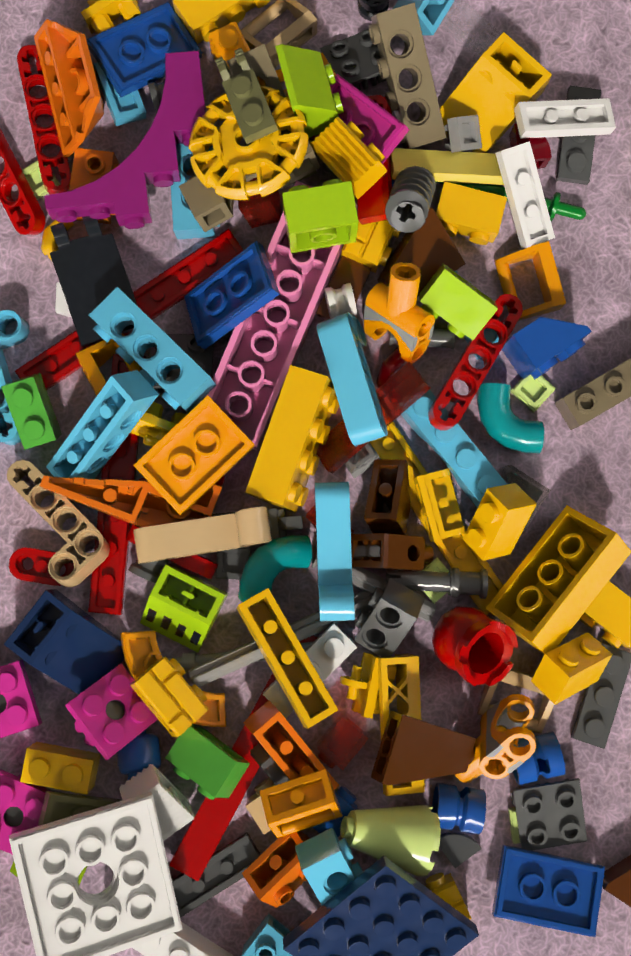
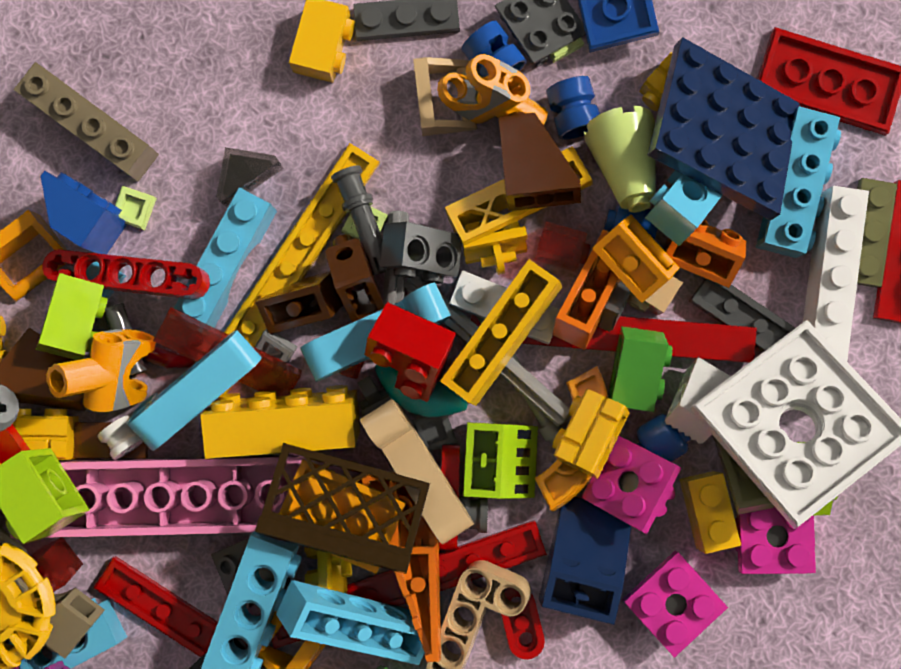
camera: 110 degrees left, 0 degrees up
blue tile [184,241,280,349] -> none
yellow hinge [413,469,466,542] -> none
red tile [432,607,518,686] -> none
dark grey tile [439,833,482,868] -> none
yellow brick [463,483,537,561] -> none
teal cylinder [478,383,544,454] -> none
yellow brick [485,505,631,654] -> none
yellow brick [531,632,613,705] -> none
none -> dark brown fence [255,443,430,574]
none -> red brick [364,302,456,402]

